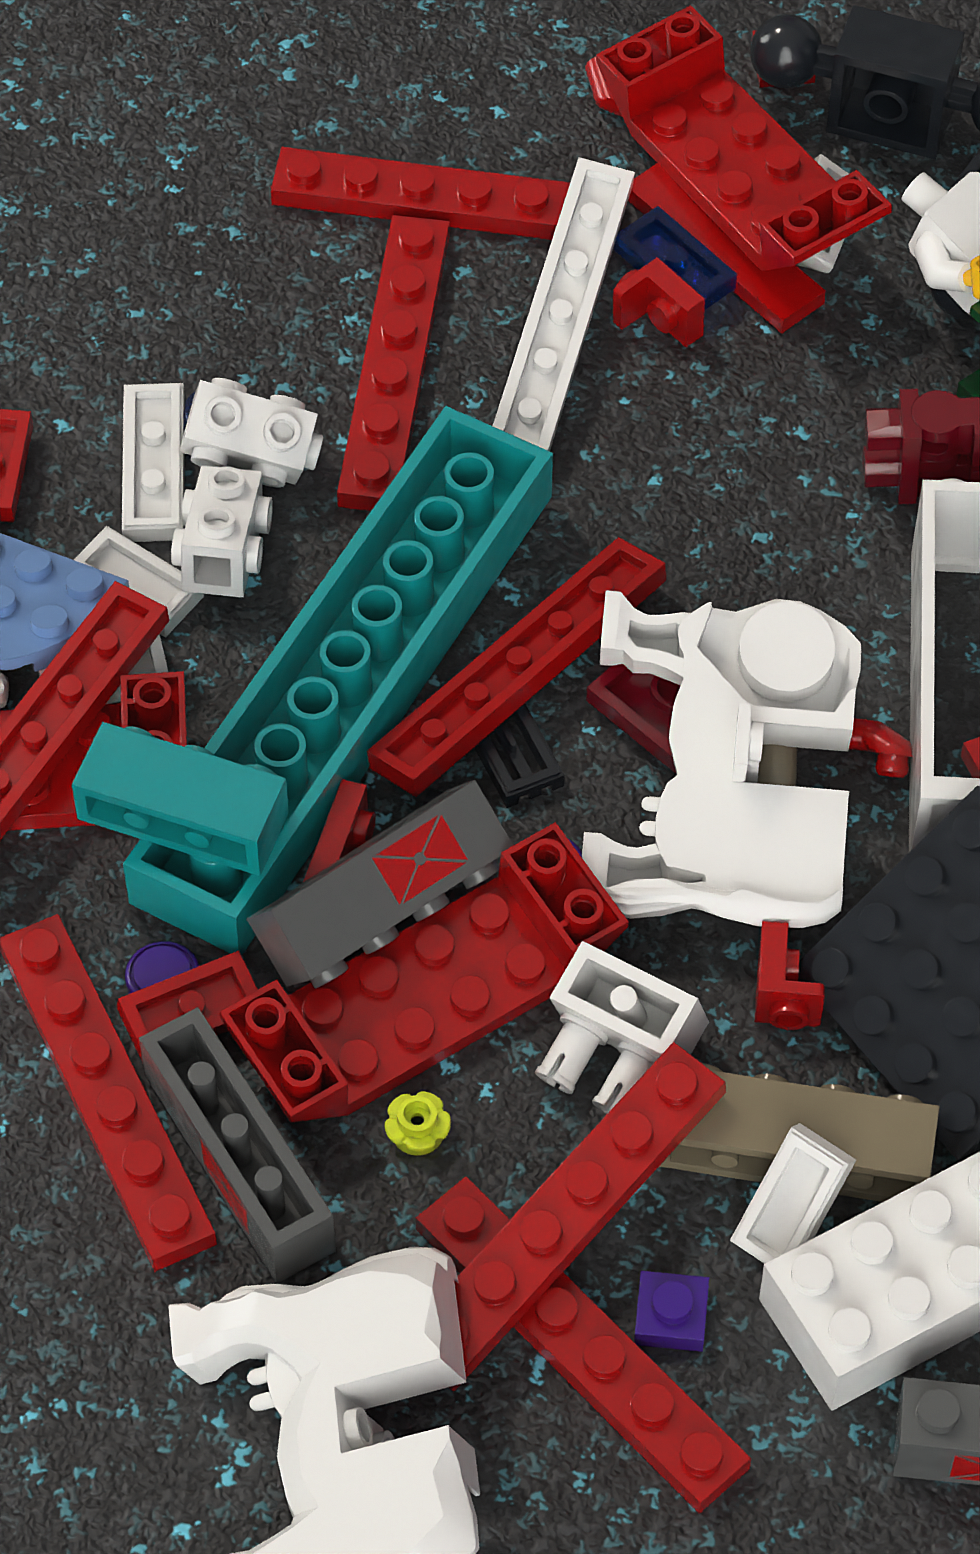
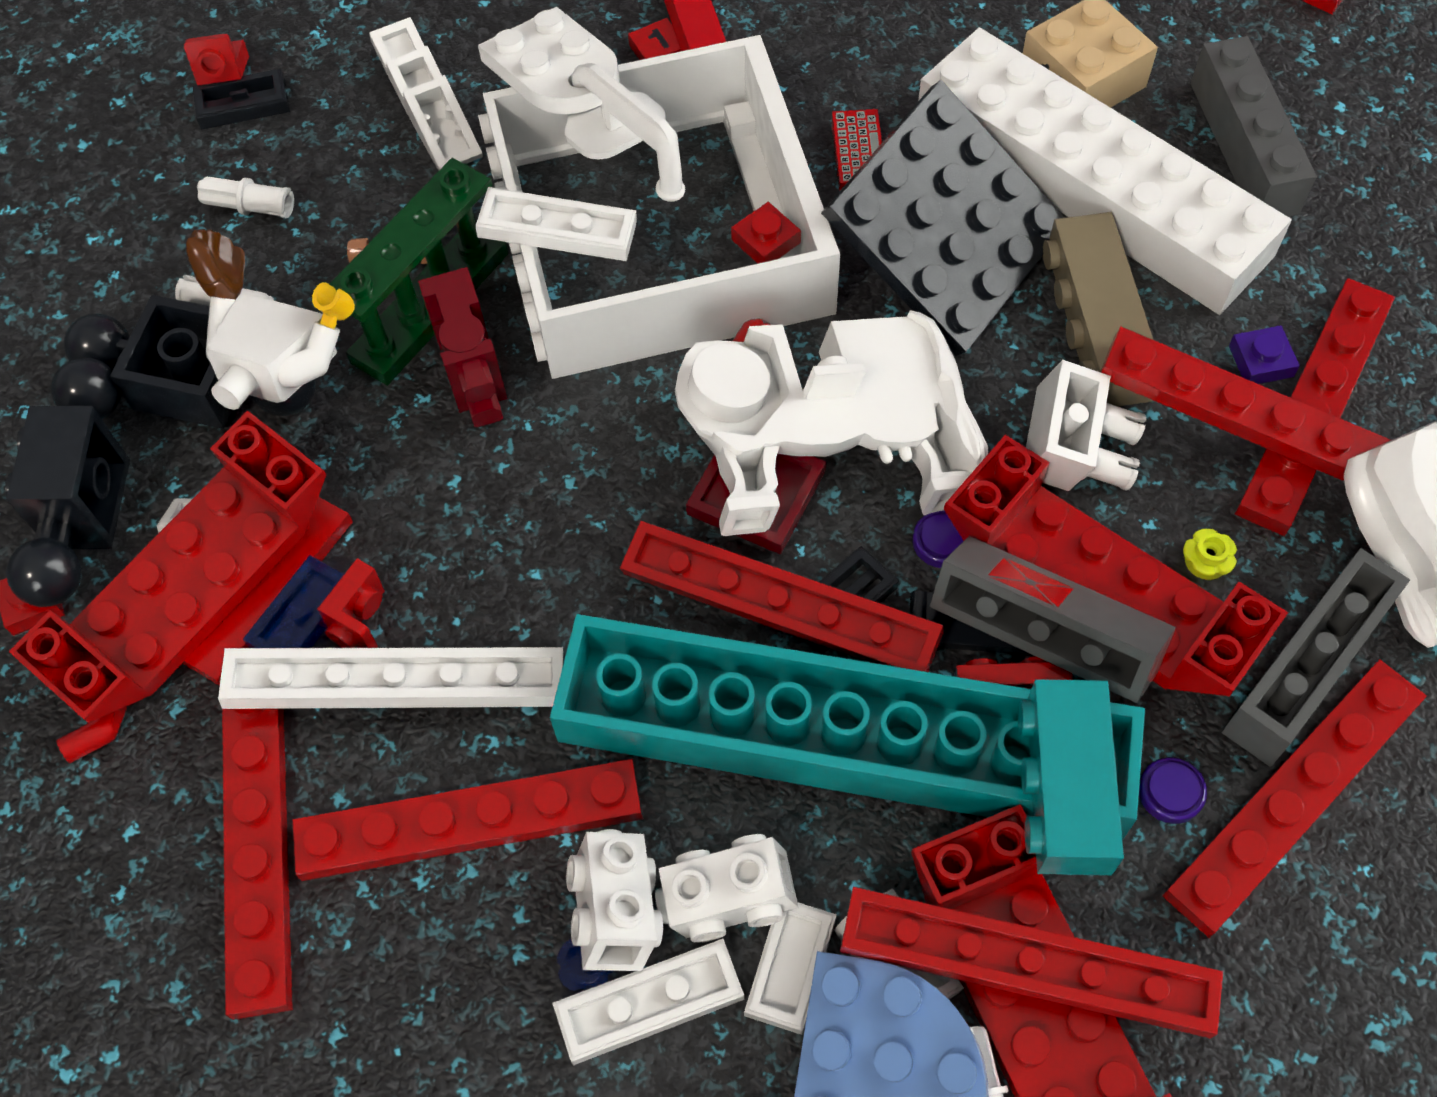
camera: 105 degrees left, 5 degrees up
red plate [117,950,258,1063] -> none
white tile [730,1123,856,1264] -> none
red bracket [754,921,825,1030] -> none

